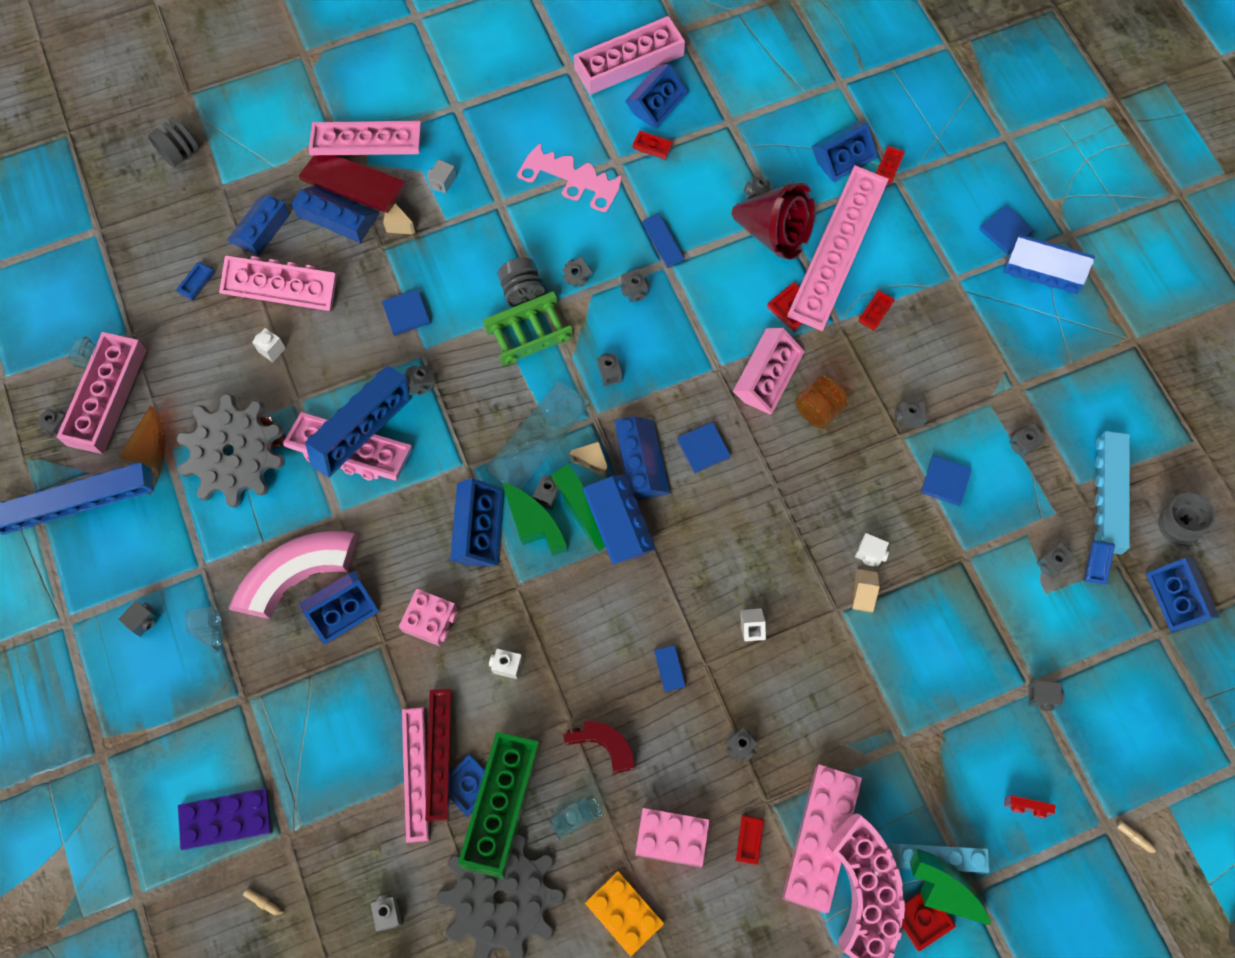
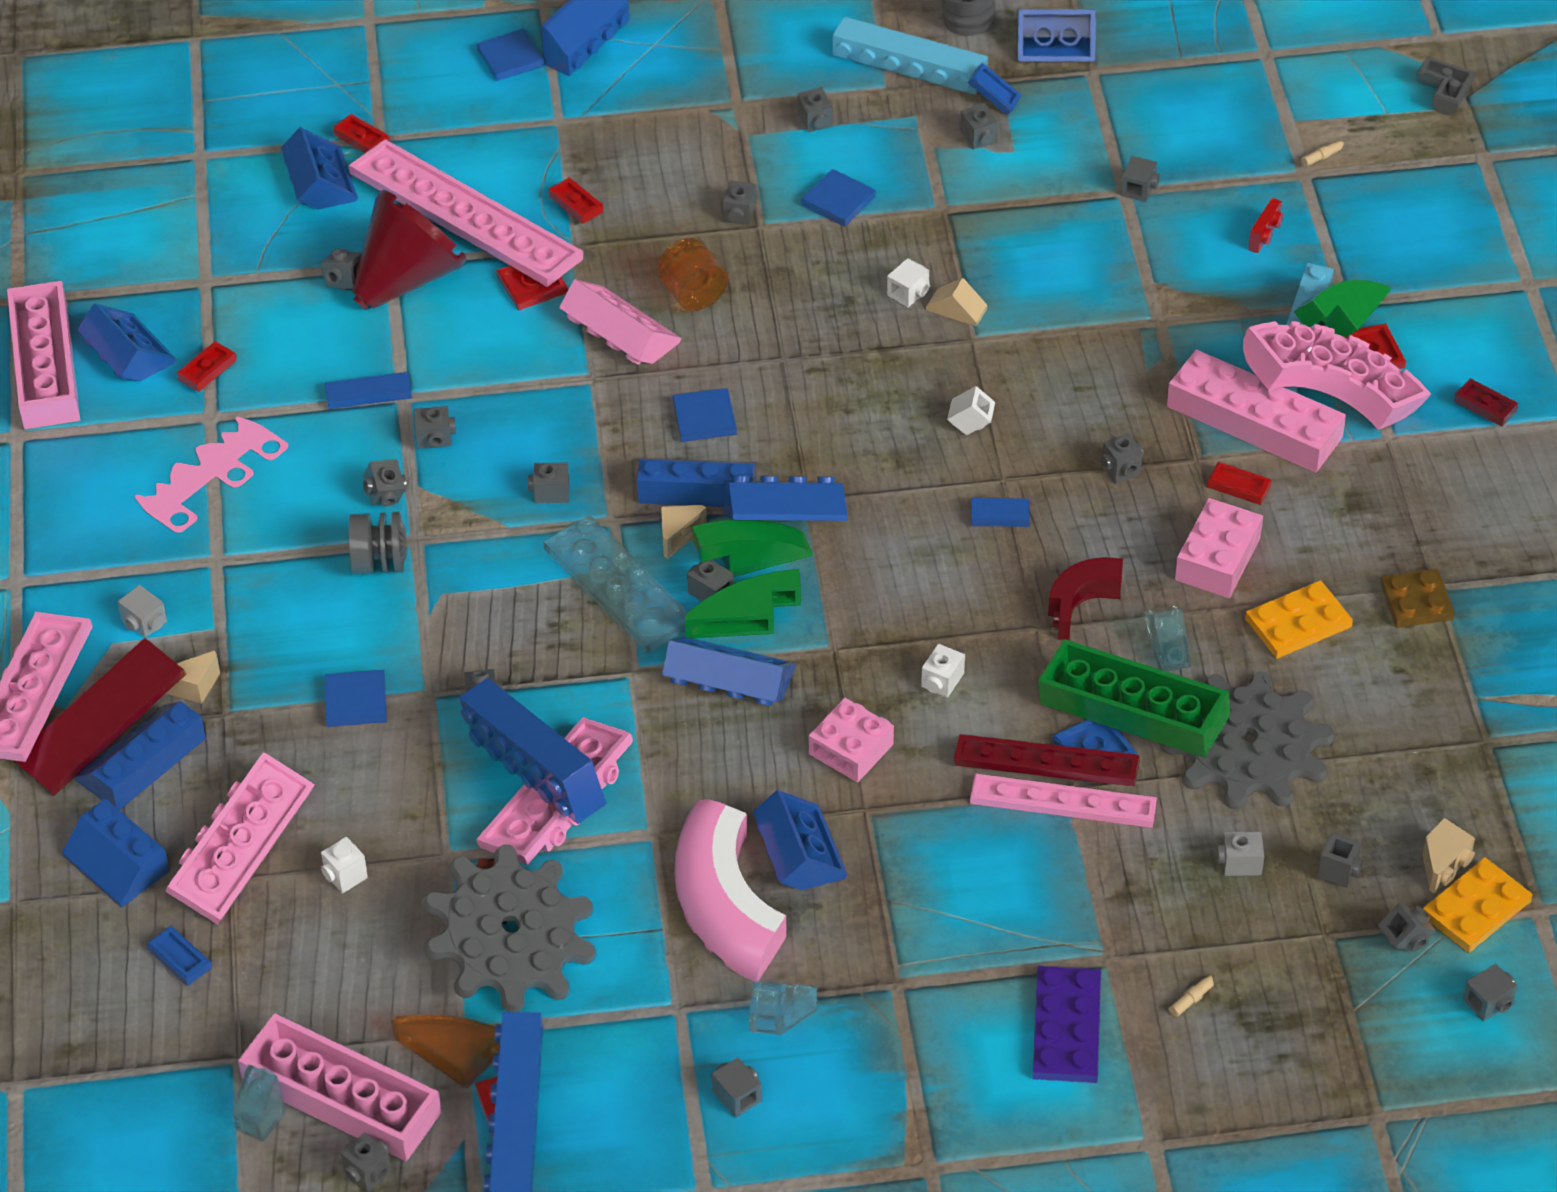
camera: 75 degrees left, 20 degrees down
bright green fence [483,291,573,366] -> none

